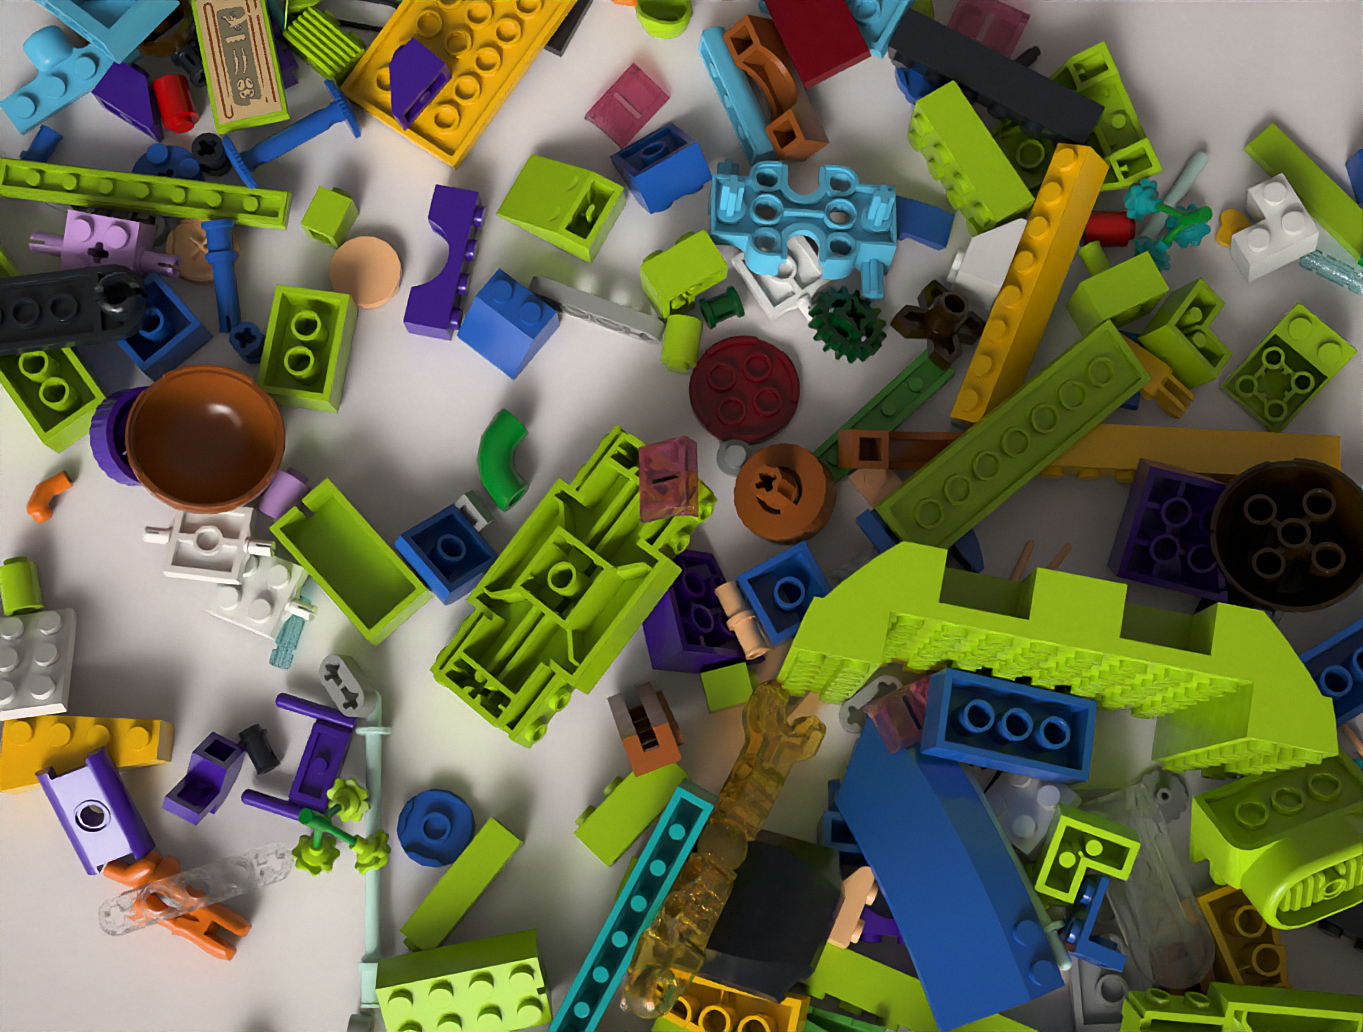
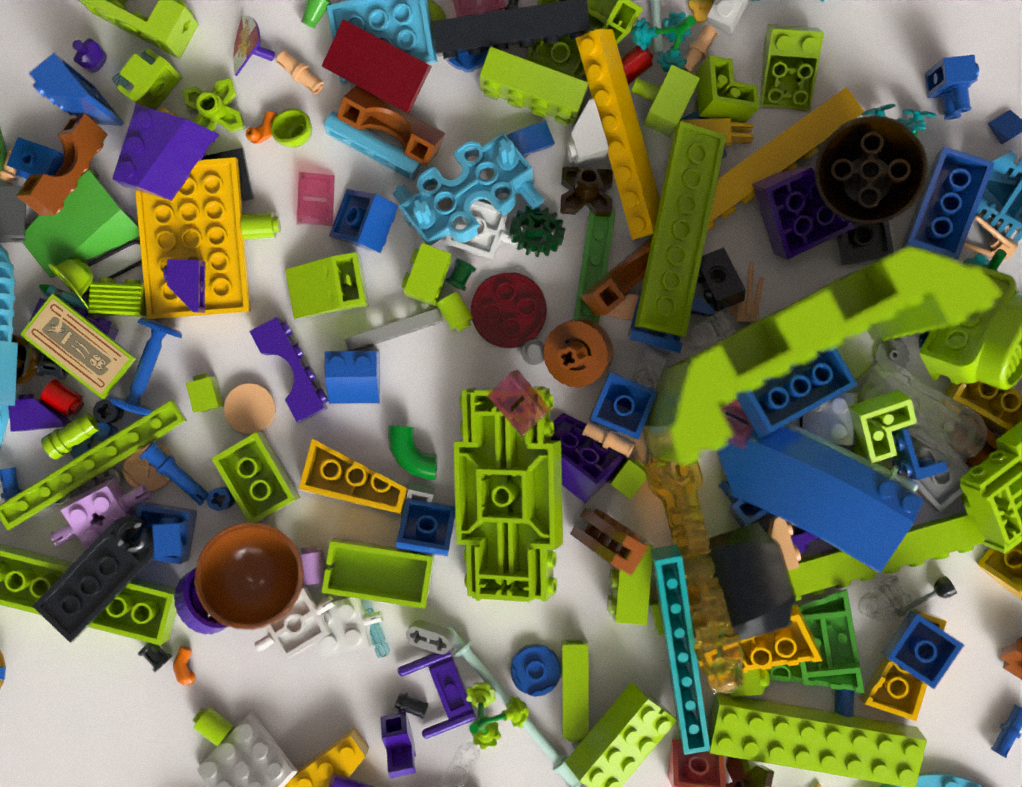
camera: 45 degrees left, 10 degrees up
none -> lime axle [41,413,100,460]
none -> black bush [138,643,173,672]
none -> blue brick [153,517,188,557]
none -> lime brick [241,212,281,240]
none -> yellow wedge [299,439,408,515]
none -> light nougat pin [684,25,718,74]
none -> black brick [697,247,746,312]

